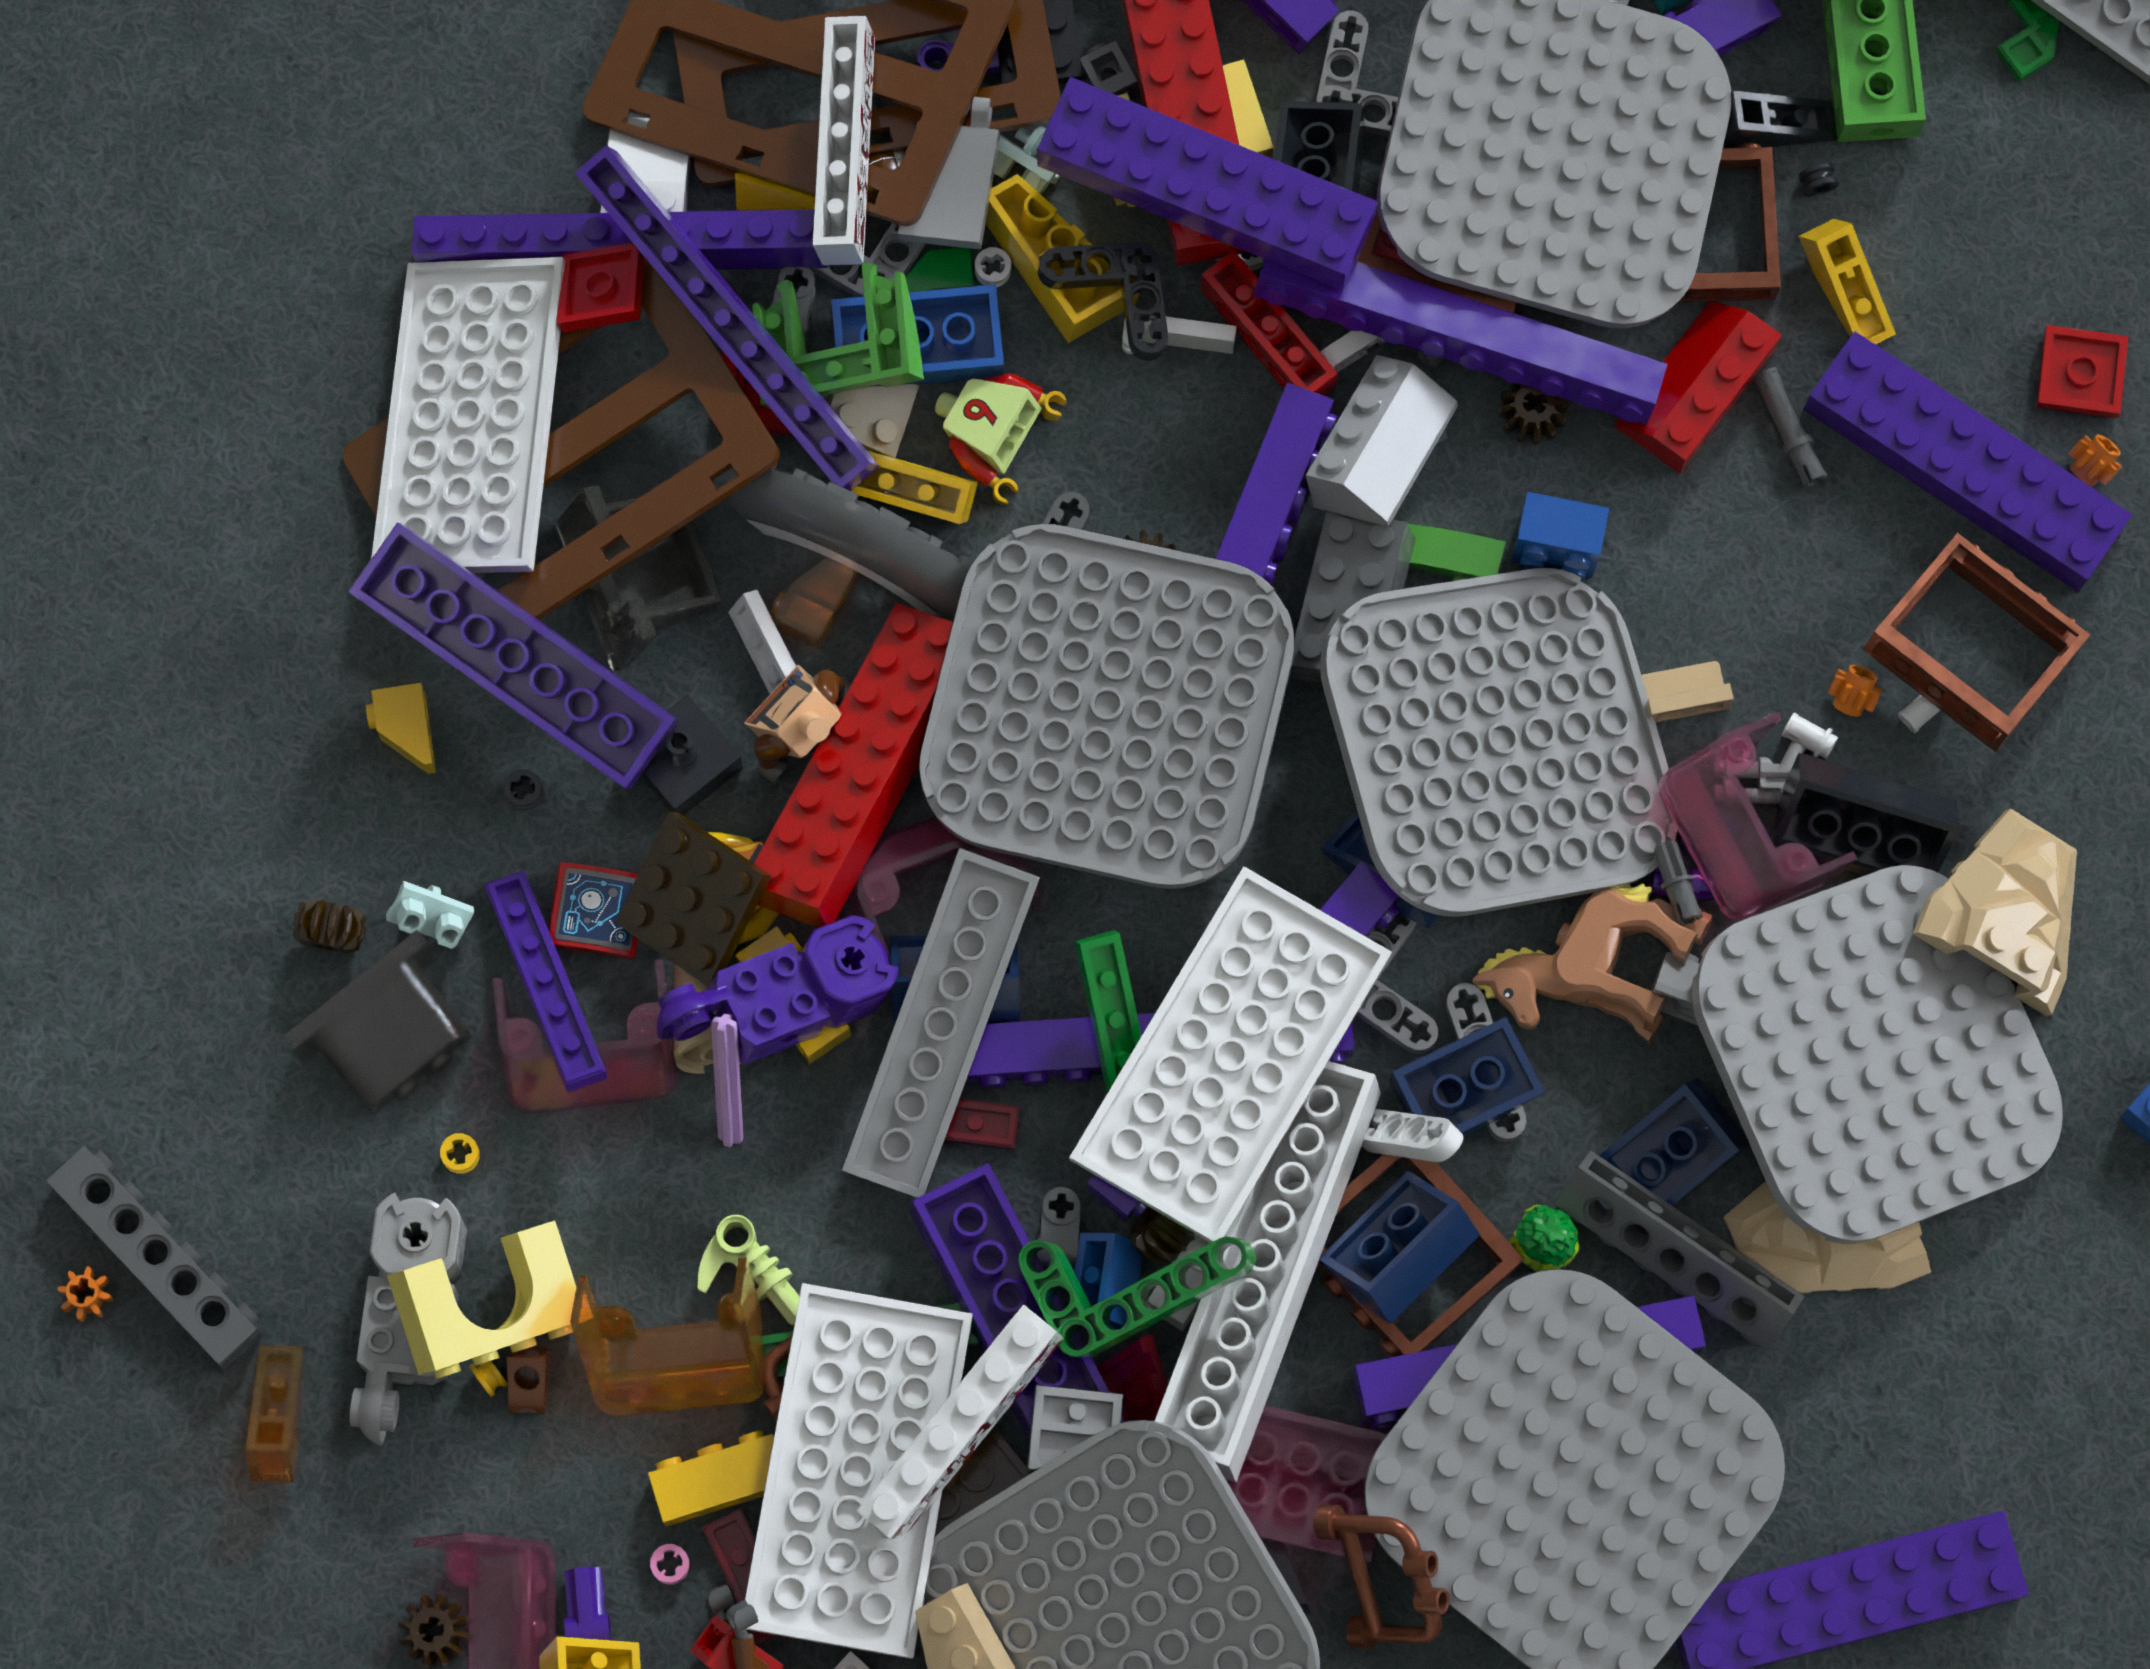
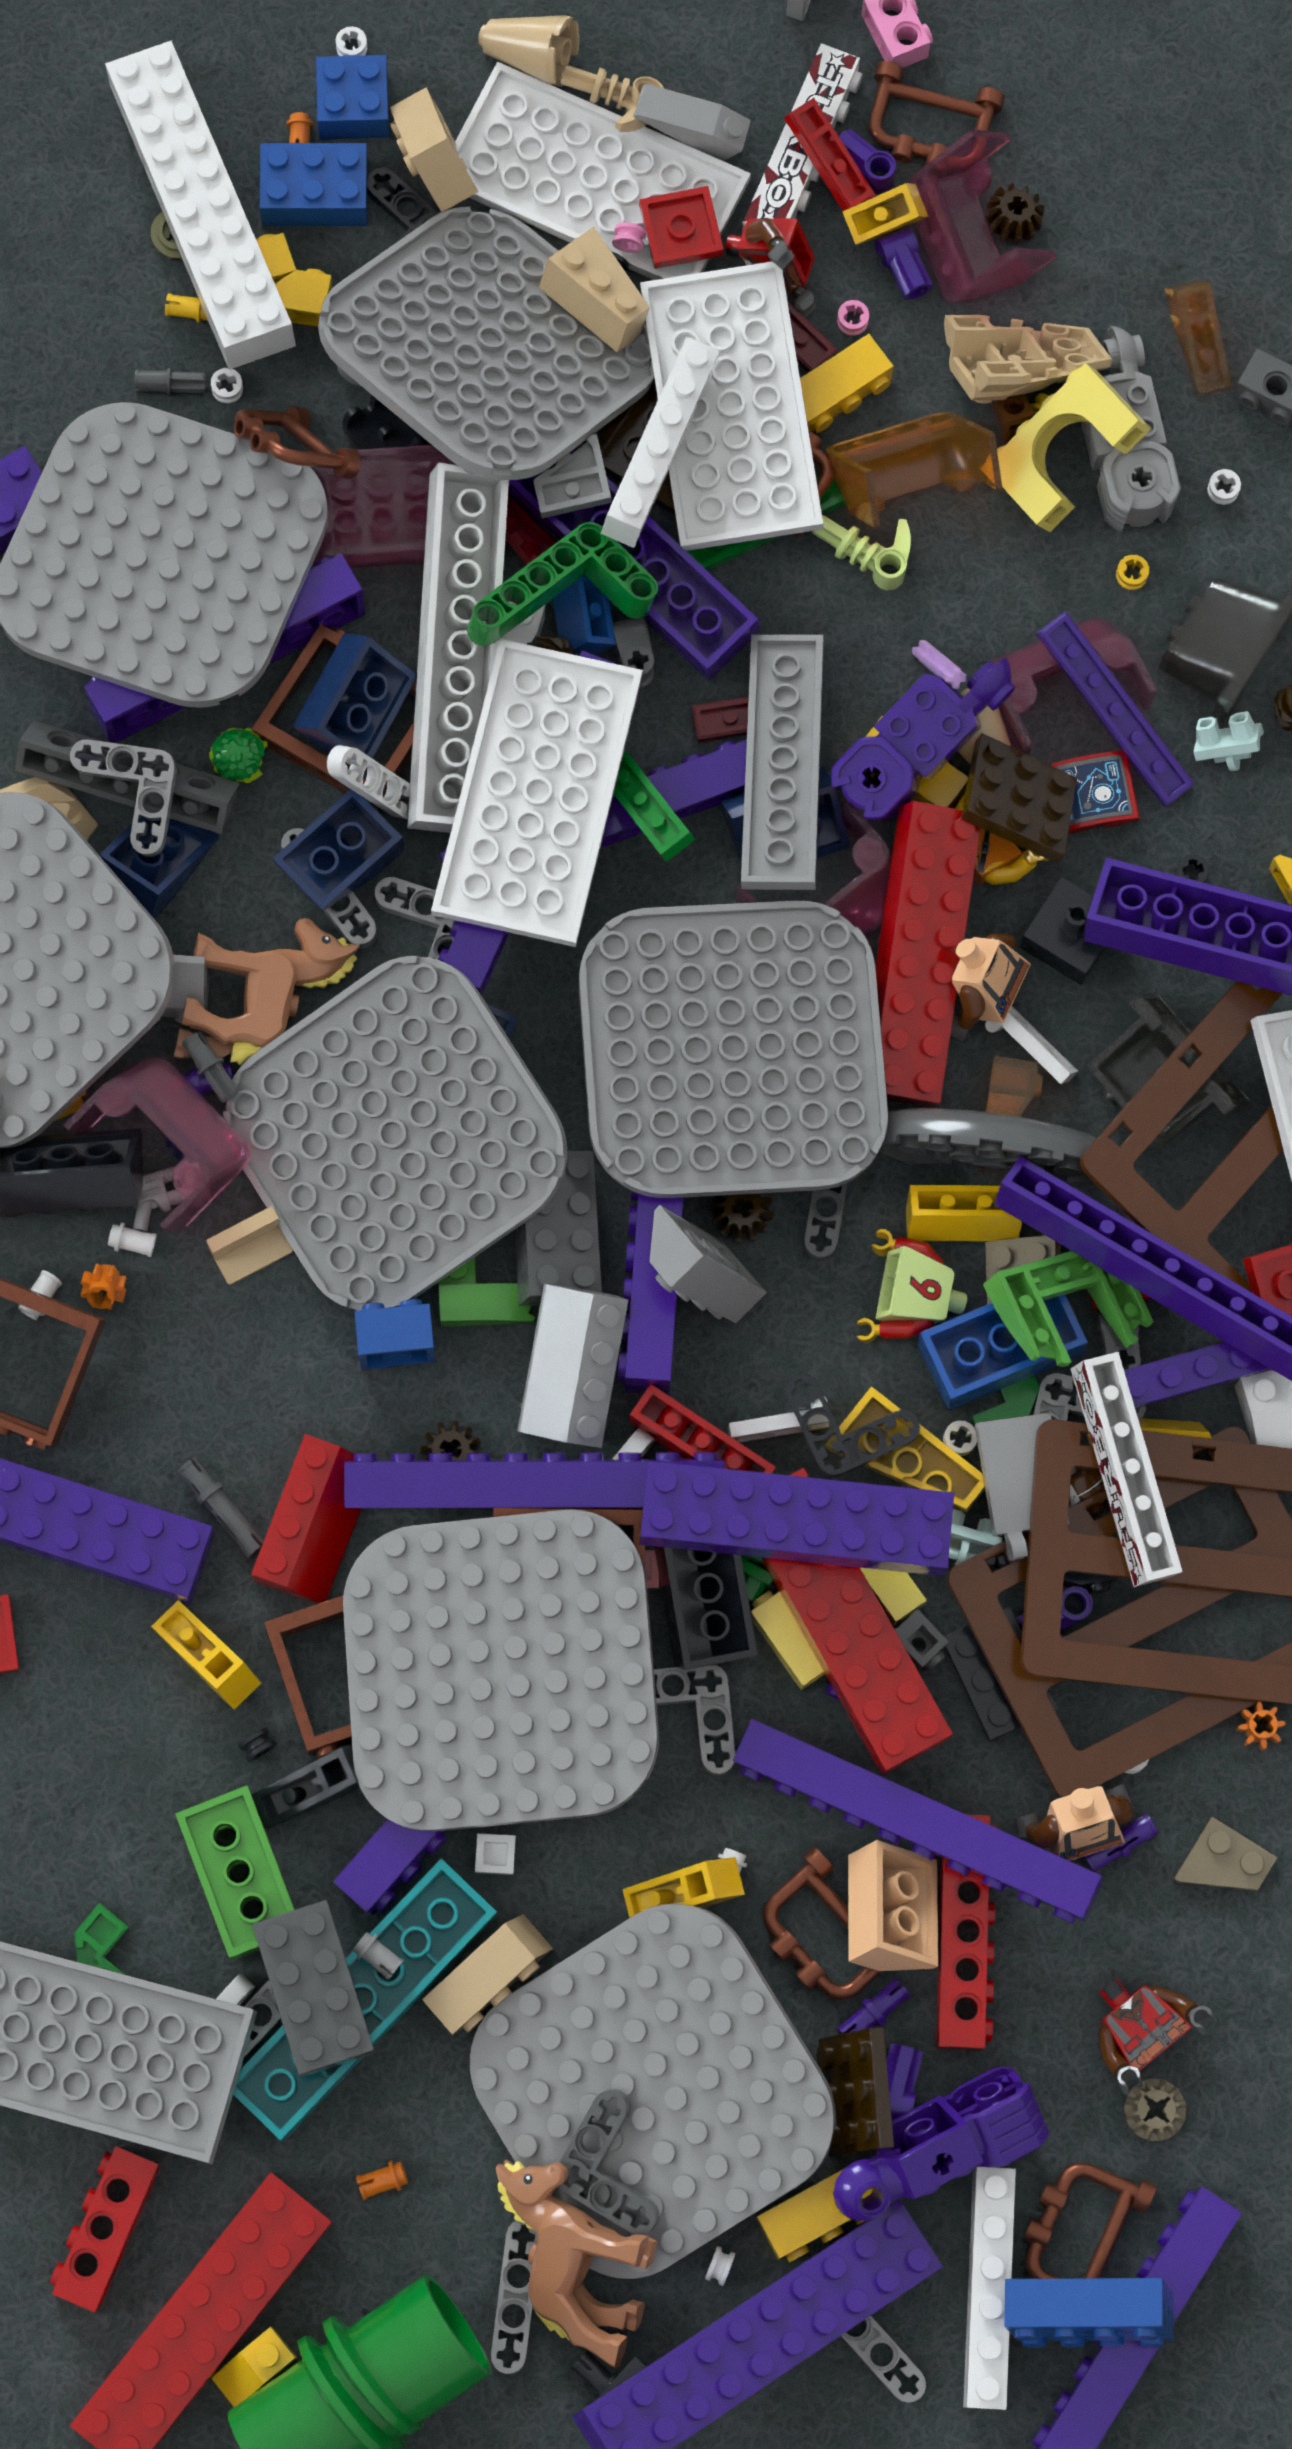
camera: 160 degrees right, 0 degrees up
none -> light grey beam [70,739,177,857]
none -> light grey slope [649,1205,767,1324]
none -> tan wedge [944,315,1112,404]
none -> white bush [1207,469,1241,505]

